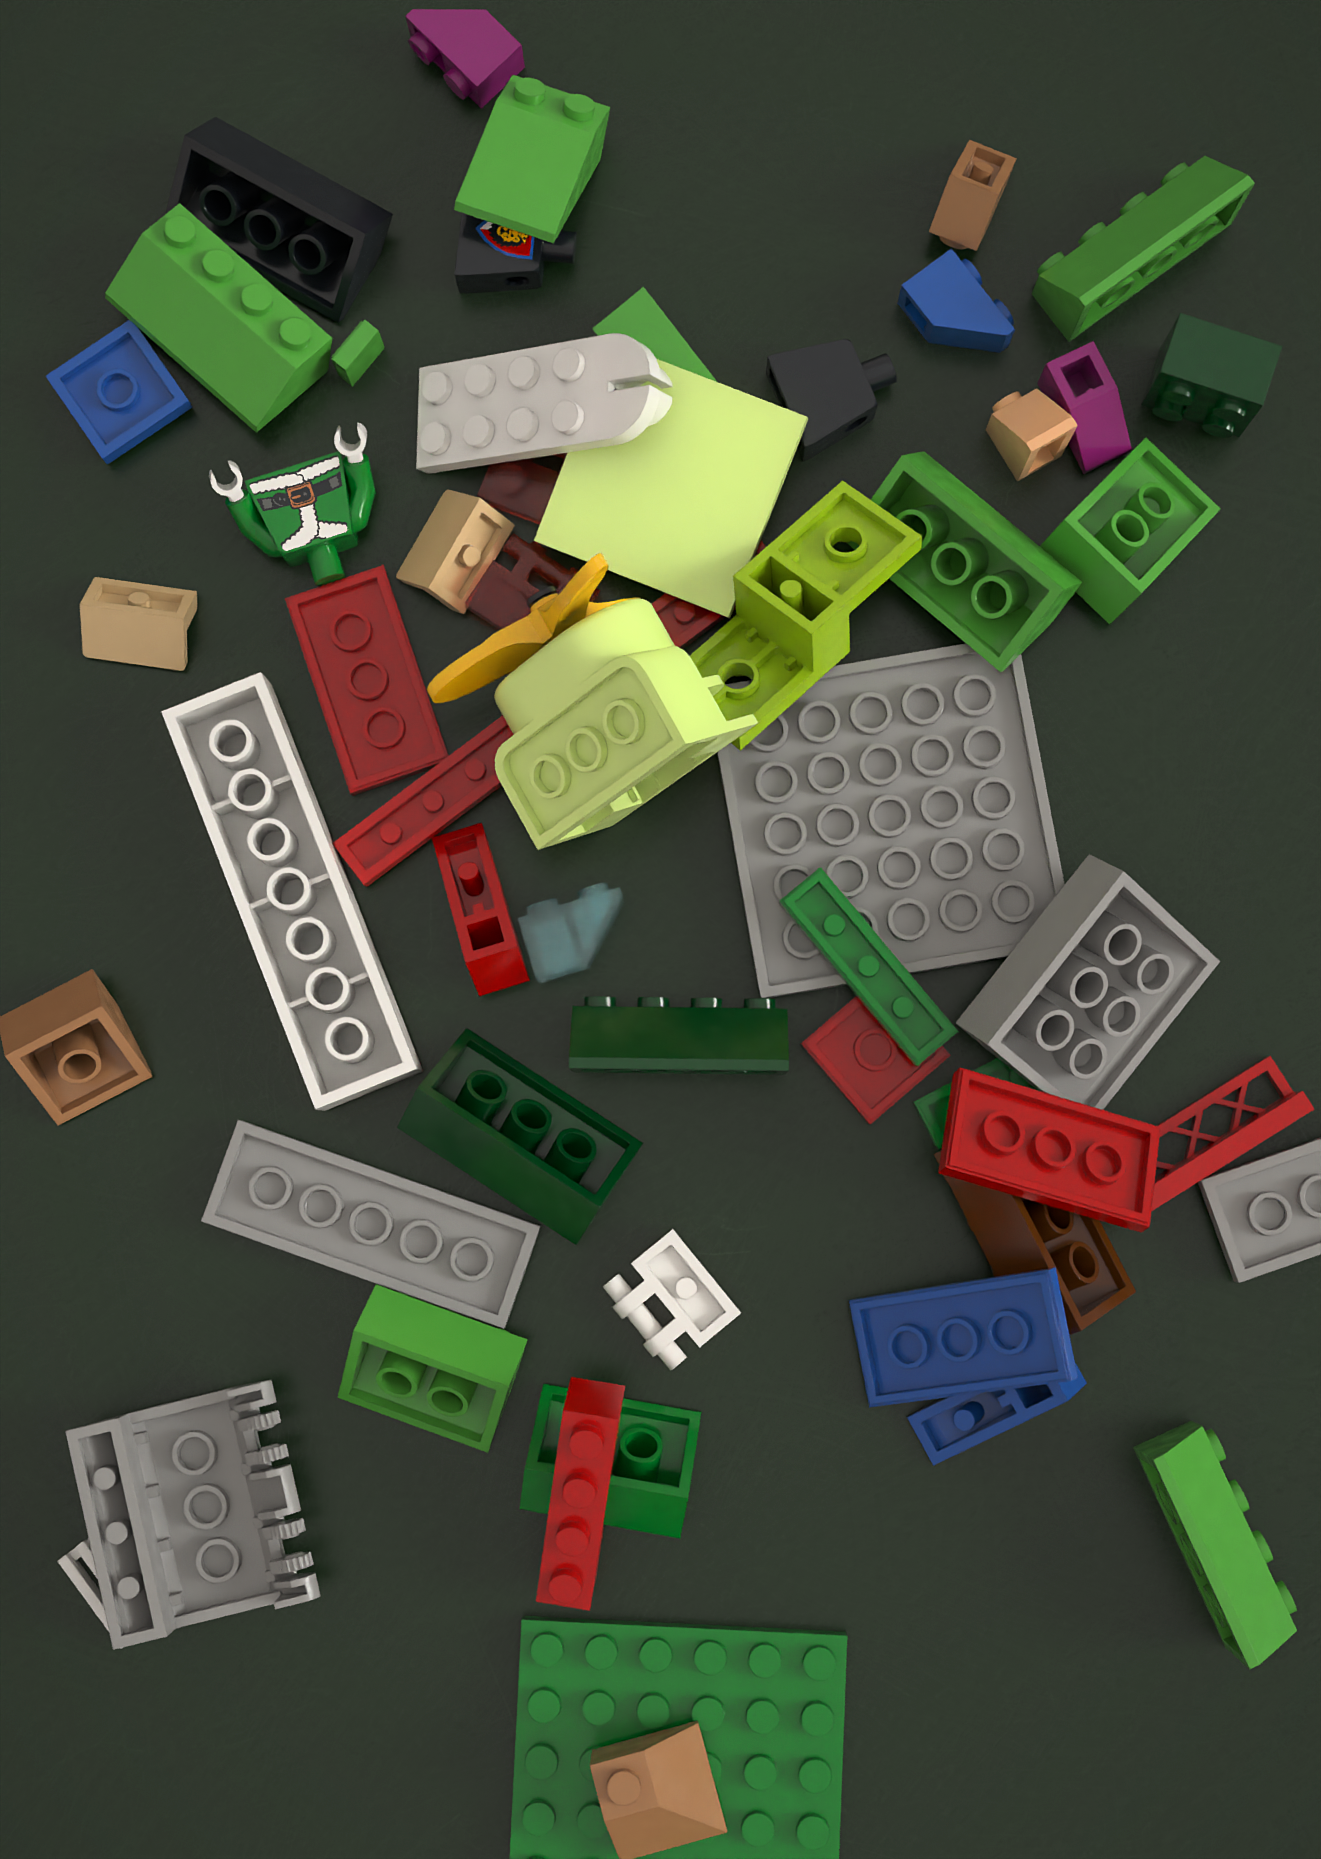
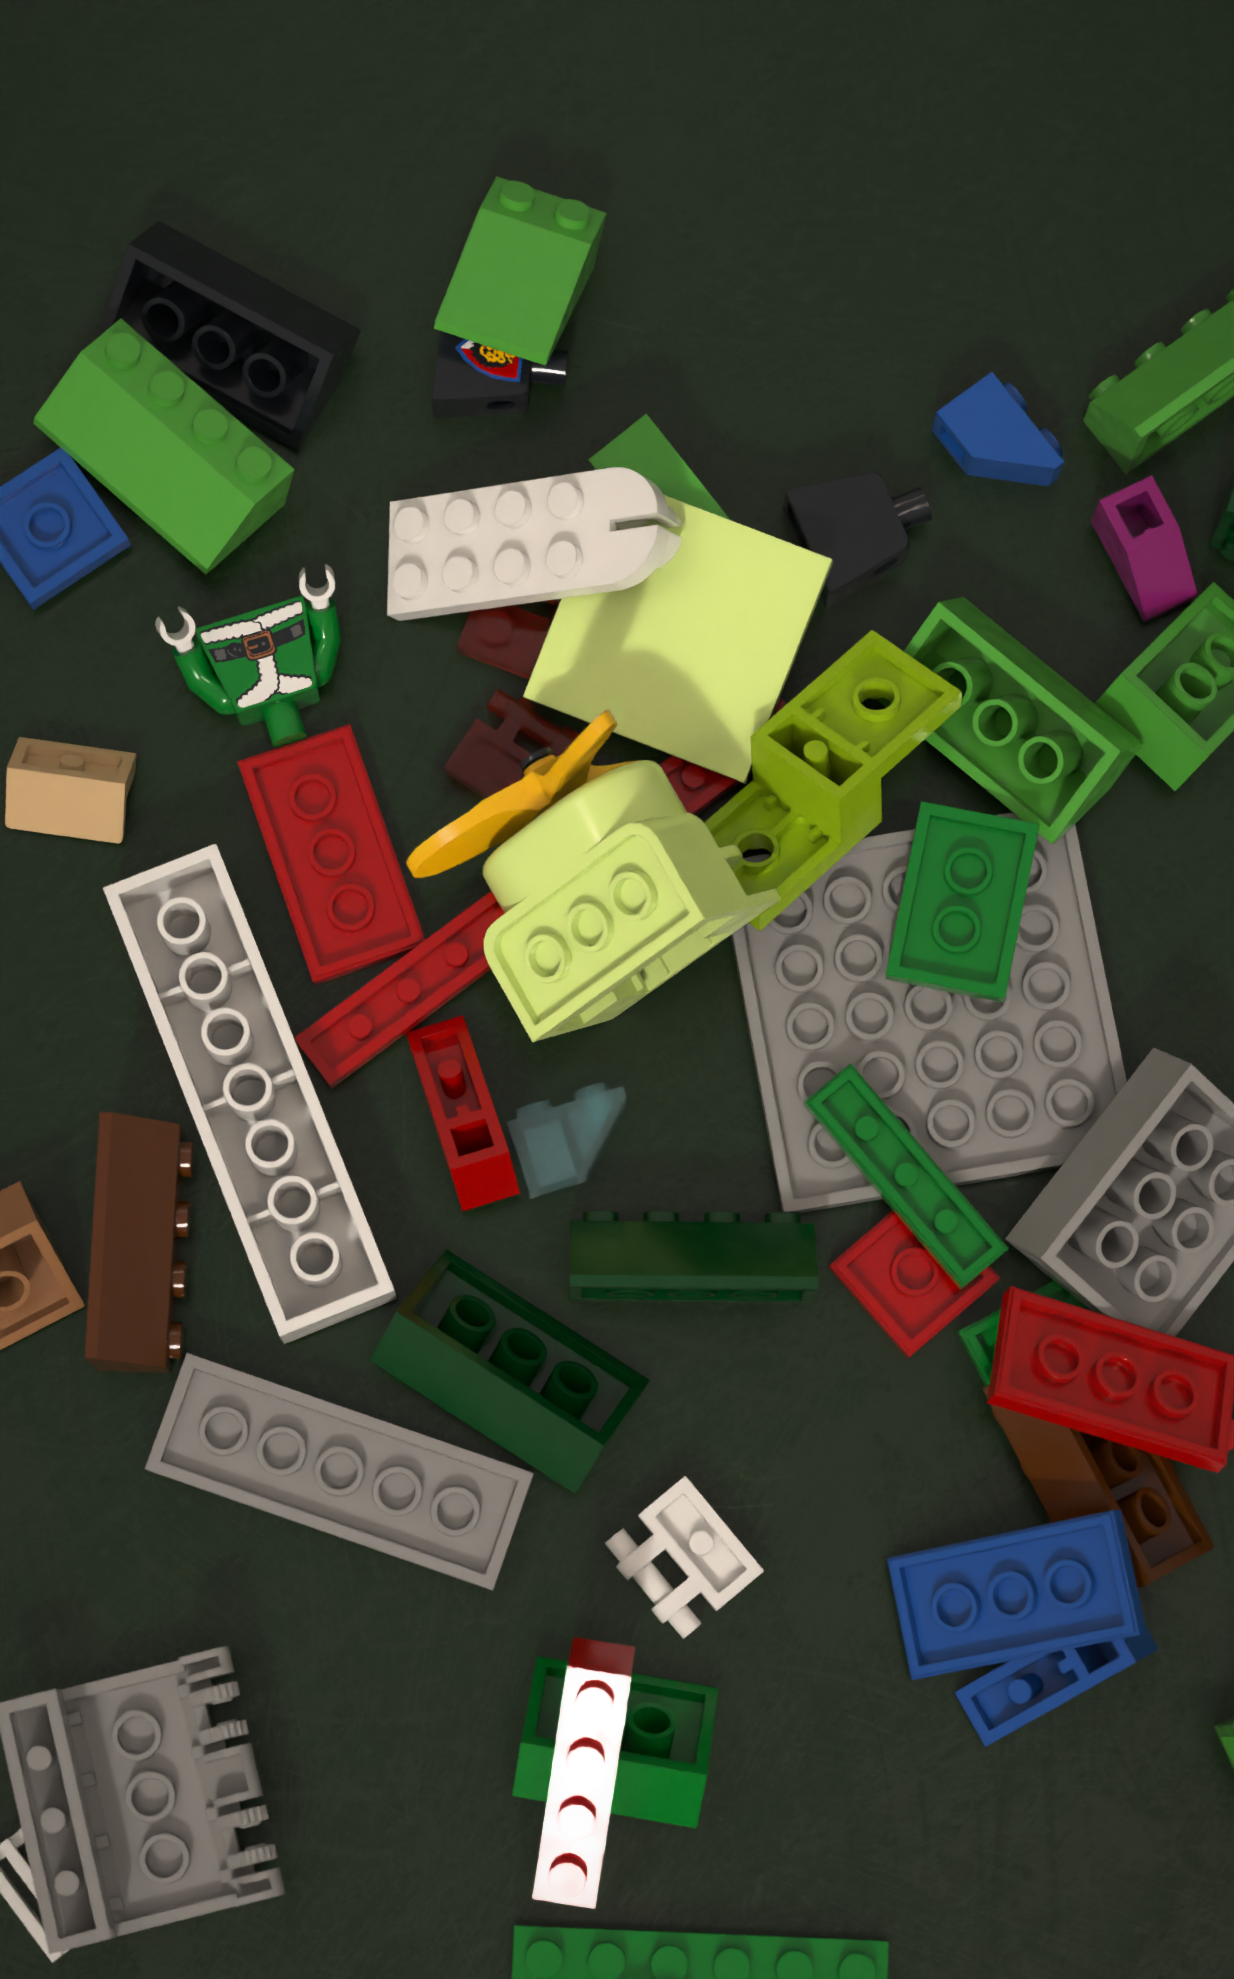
camera: 10 degrees left, 5 degrees down
bright green tile [331,320,385,387] -> none
bright green slope [337,1284,528,1453] -> none
tan panel [396,490,515,614] -> none
magenta slope [405,9,525,109] -> none
medium nougat slope [929,140,1017,251] -> none
light nougat slope [986,388,1078,482] -> none
none -> reddish brown slope [84,1112,194,1373]
none -> green plate [885,801,1040,1003]

